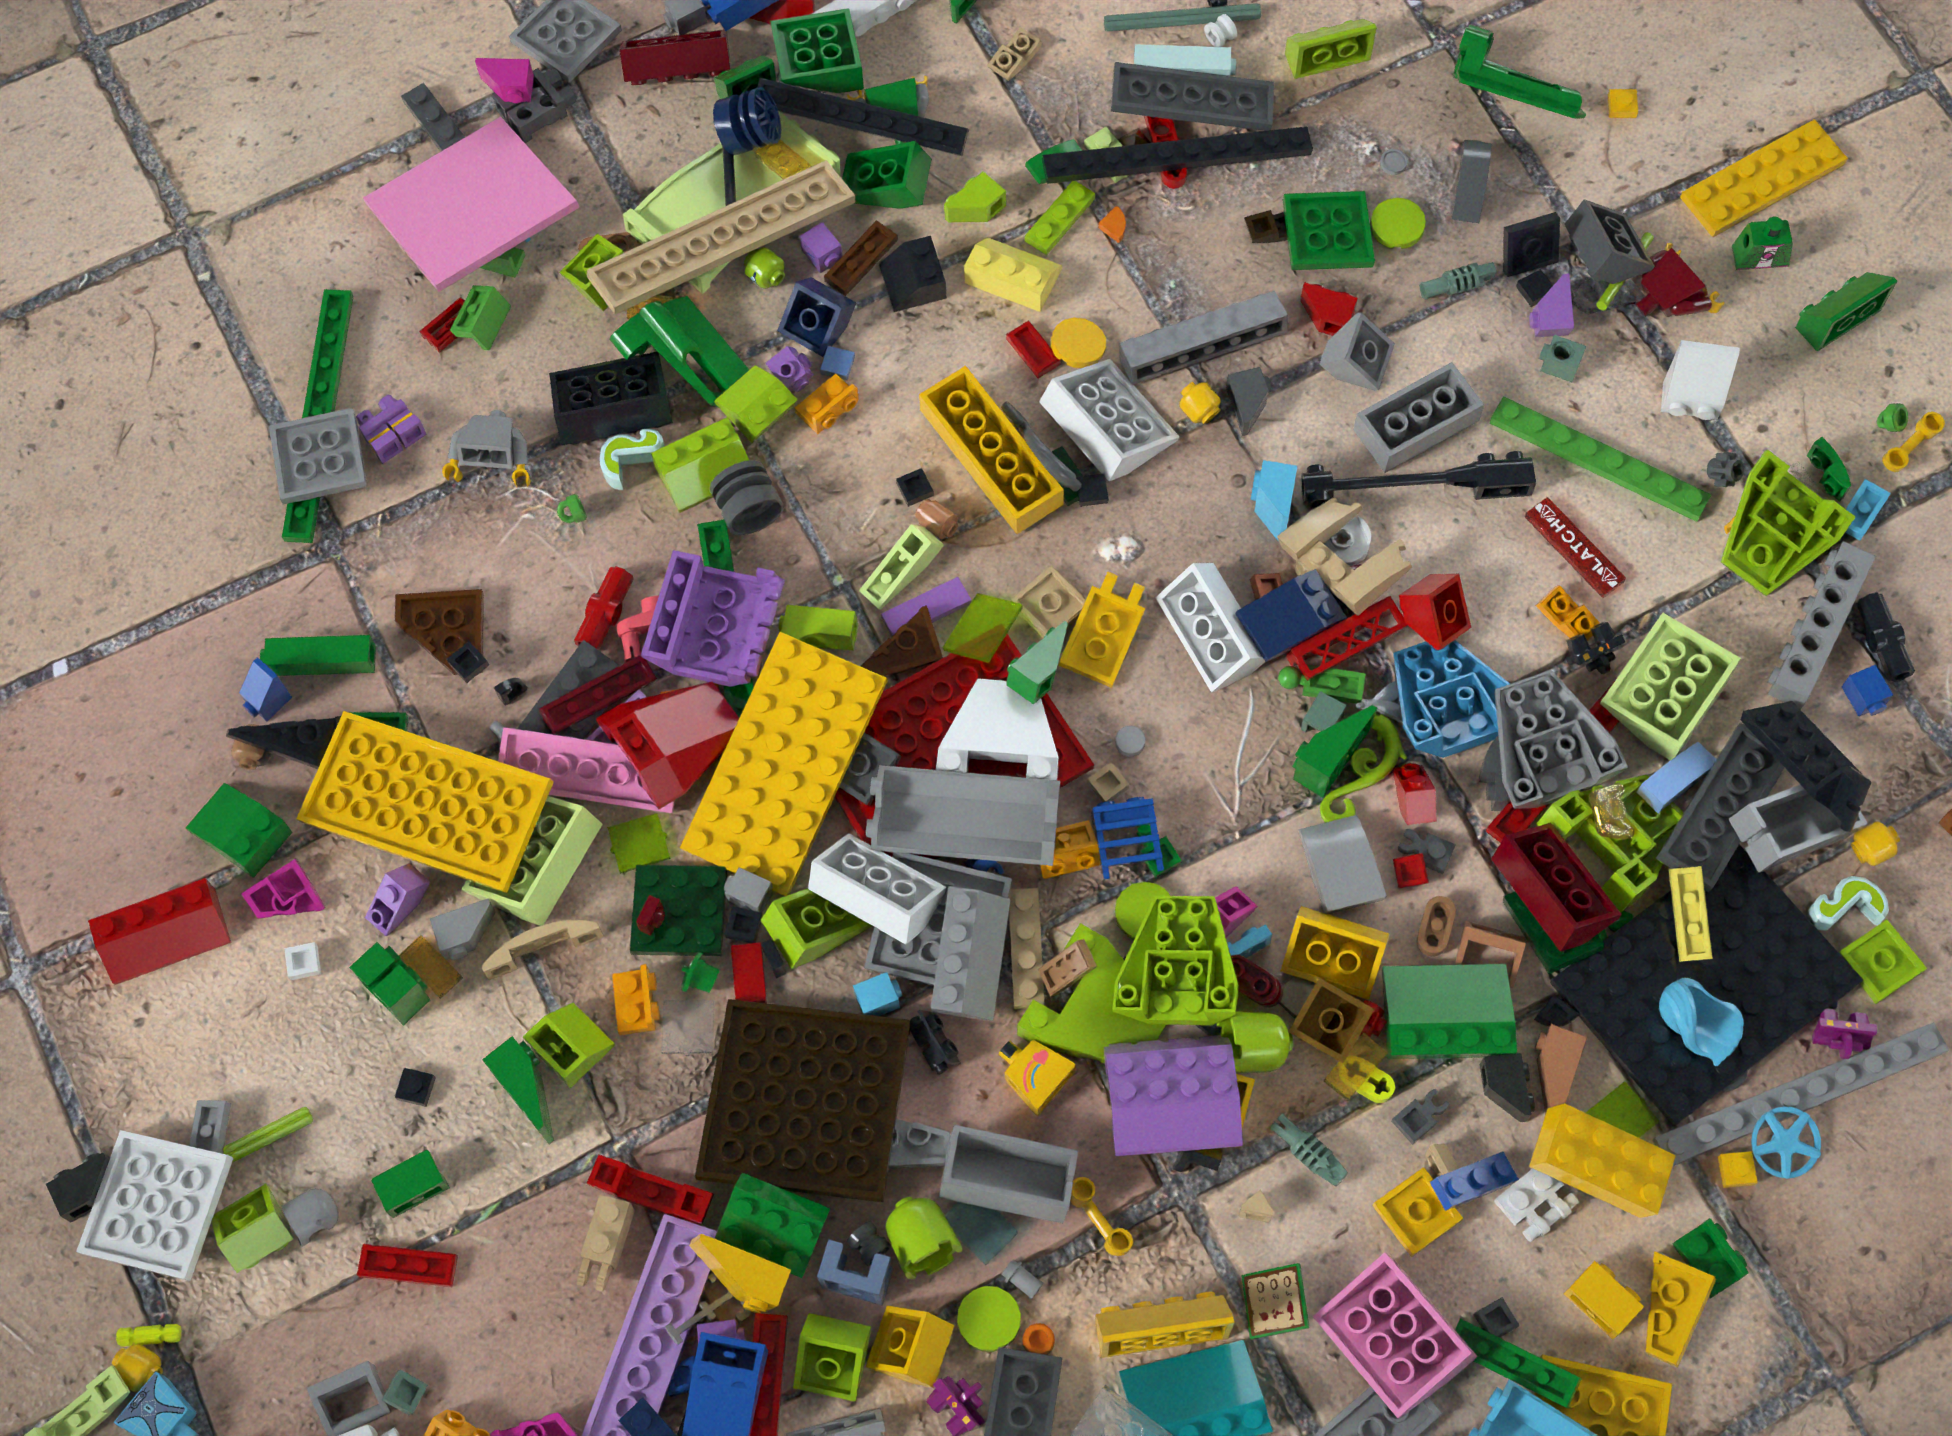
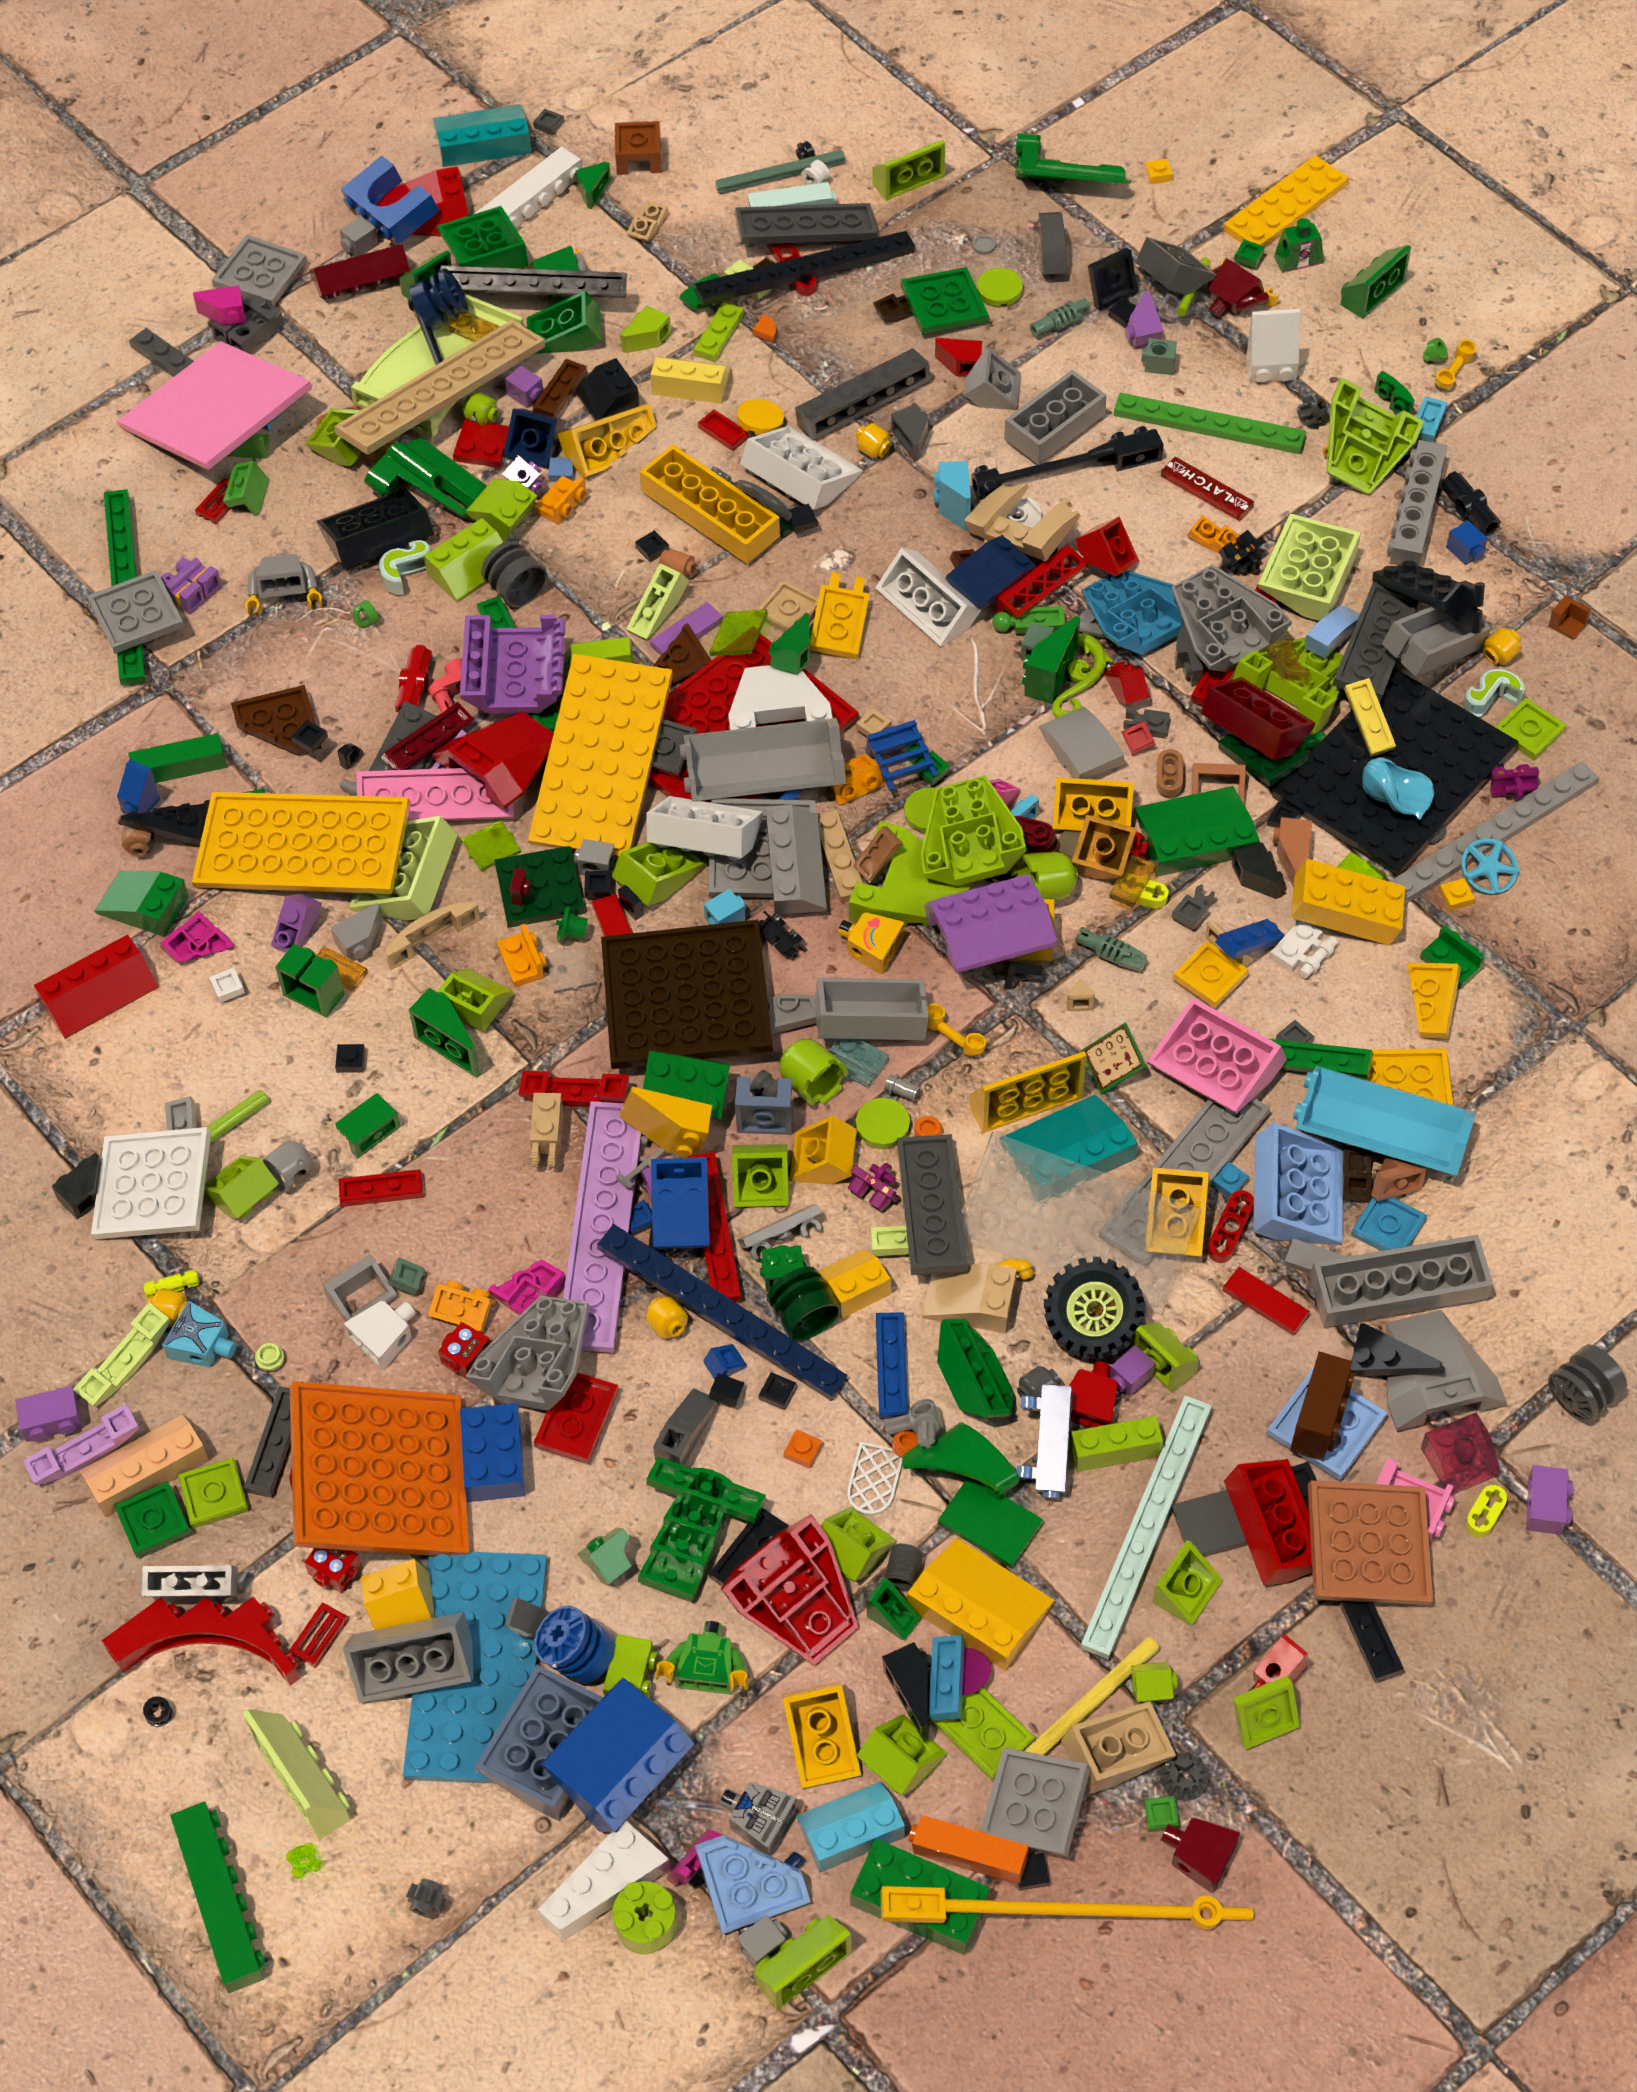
camera: 15 degrees left, 10 degrees down
light grey tile [1115,726,1145,757] -> none
yellow brick [1564,1261,1644,1339] -> none
none -> red plate [453,420,509,468]
none -> yellow wedge [558,403,657,477]
none -> green plate [1234,240,1265,268]

